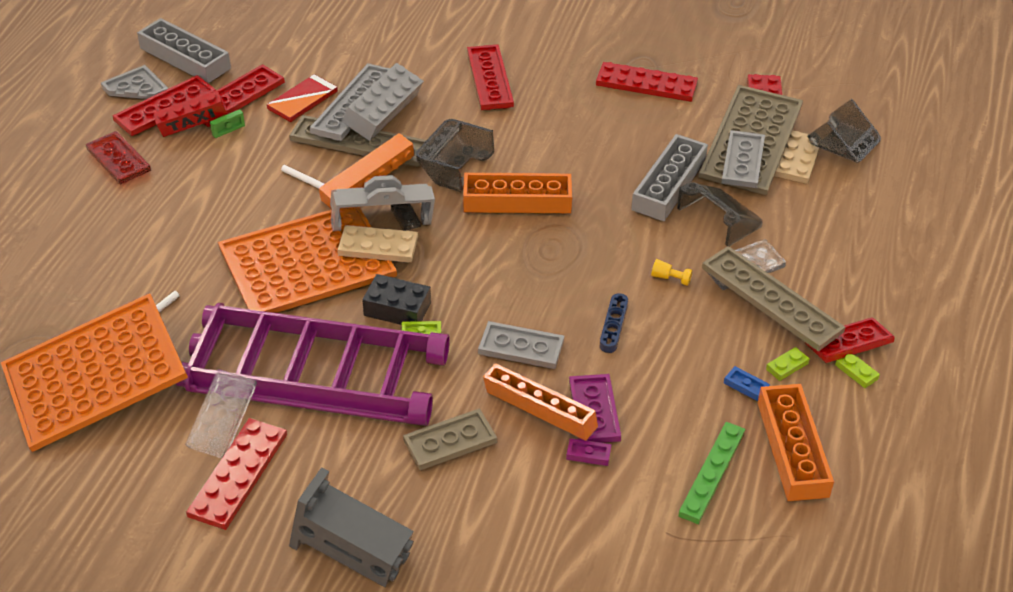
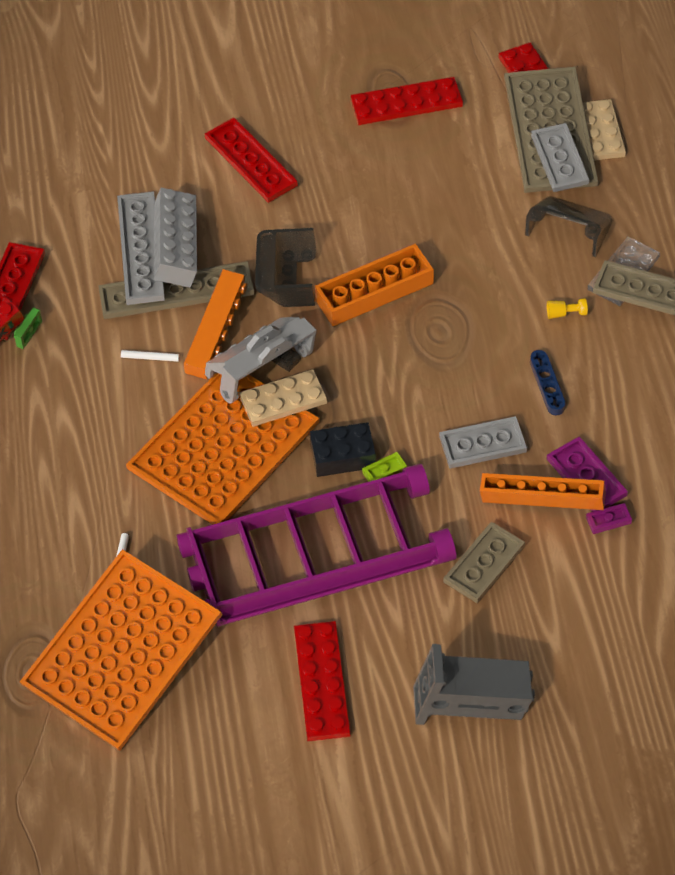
camera: 25 degrees left, 10 degrees up
clear plate [185,369,257,458] -> none
tile [267,74,338,122] -> none
light grey brick [631,134,708,221] -> none
clear smoke windscreen [807,99,881,163] -> none

